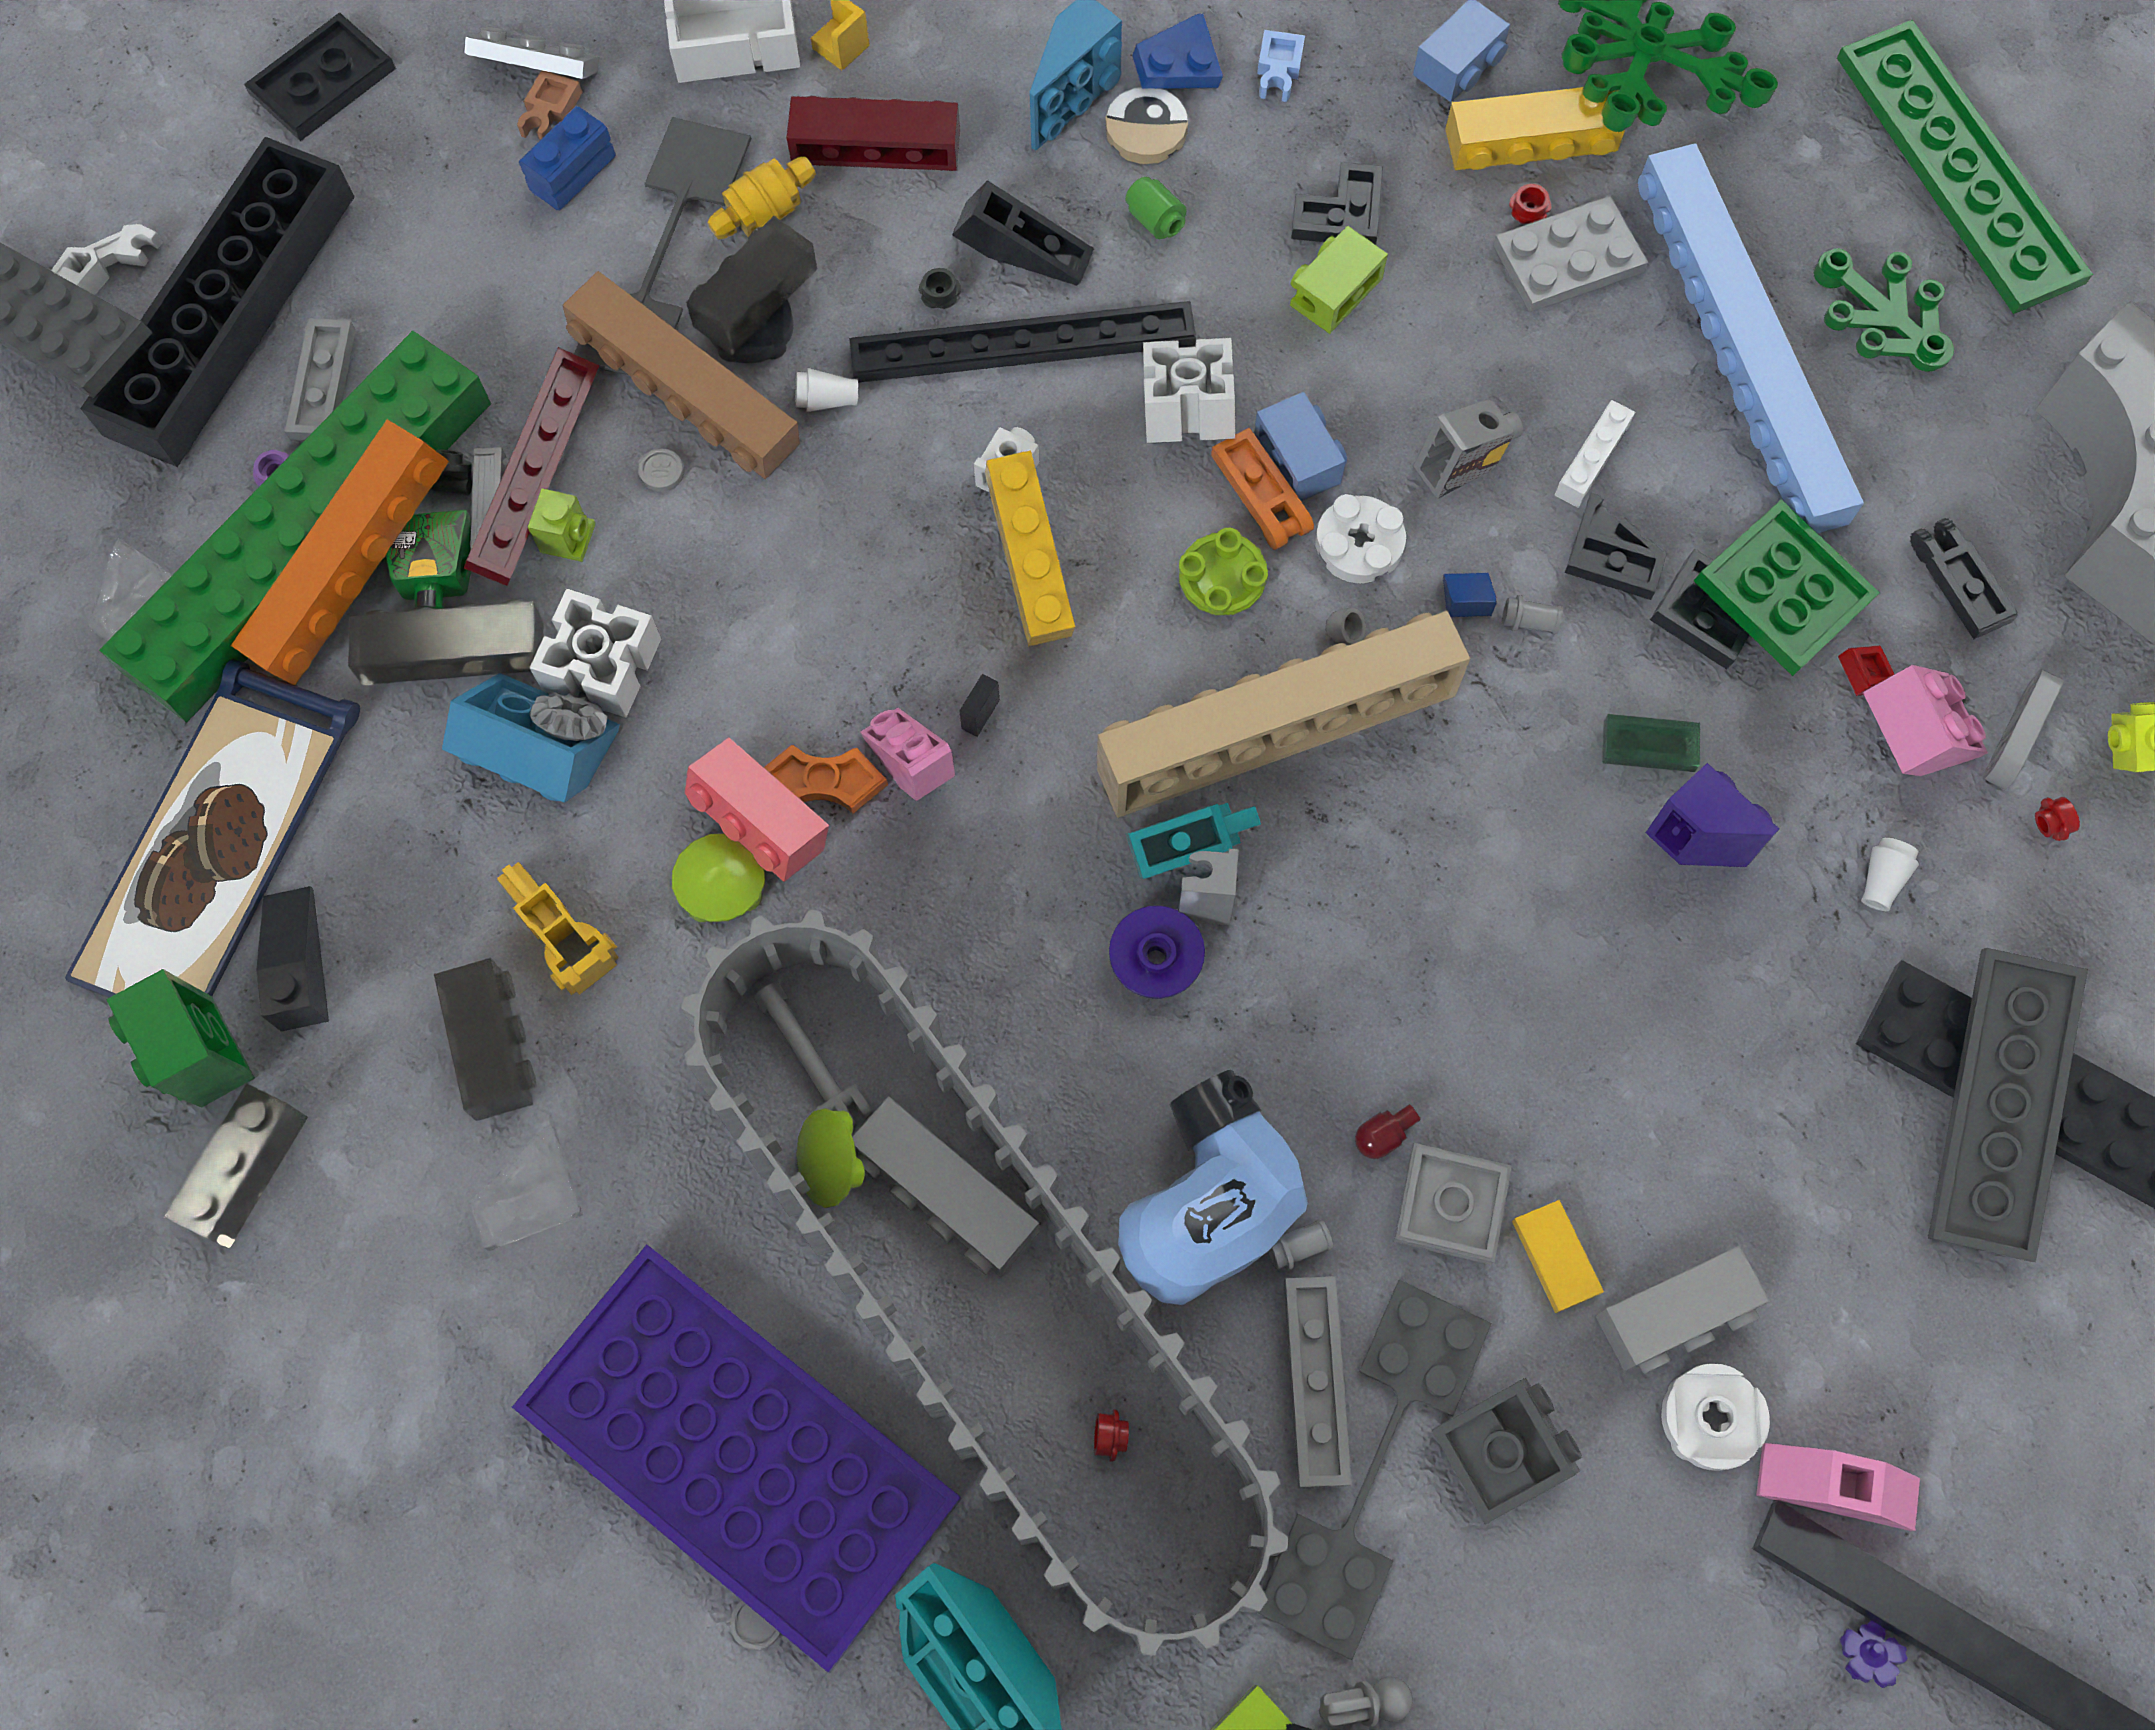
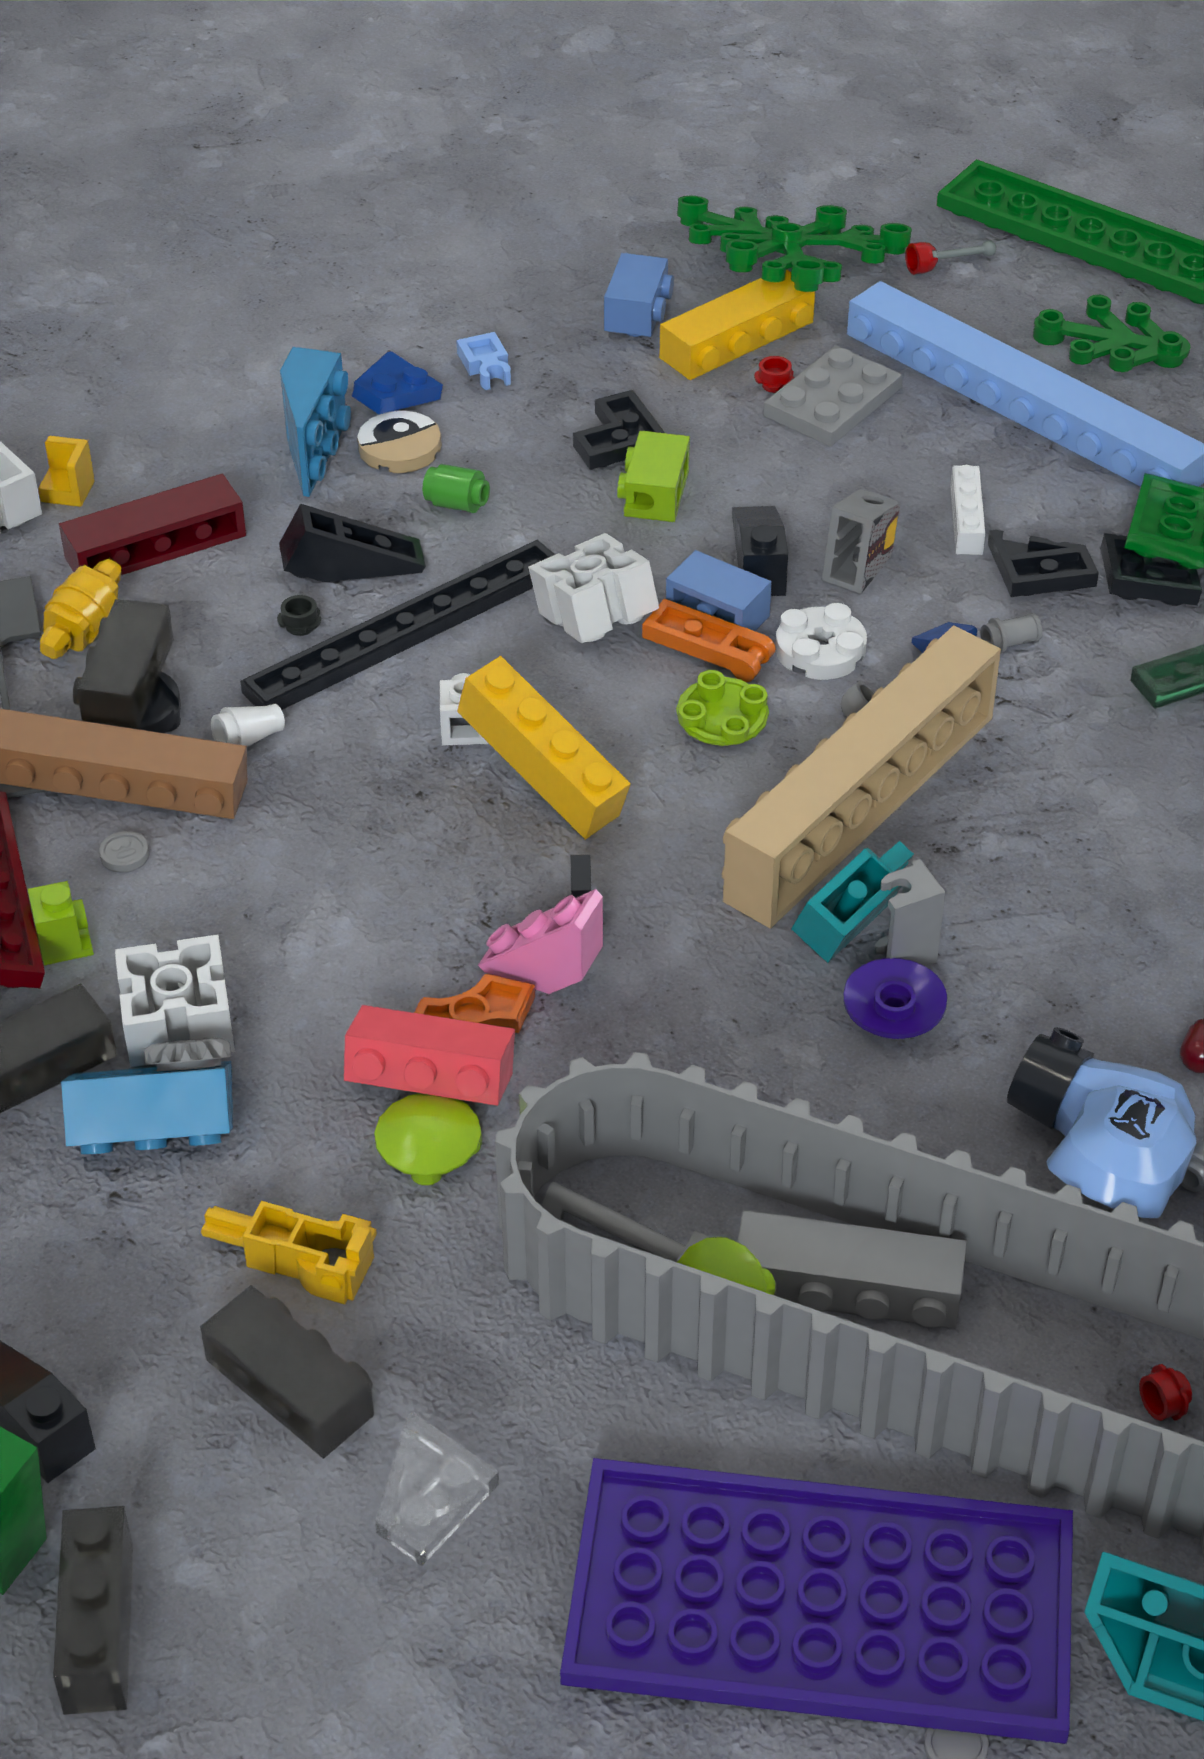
camera: 30 degrees left, 25 degrees down
none -> black slope [732,506,788,596]
none -> hinge [905,241,996,275]

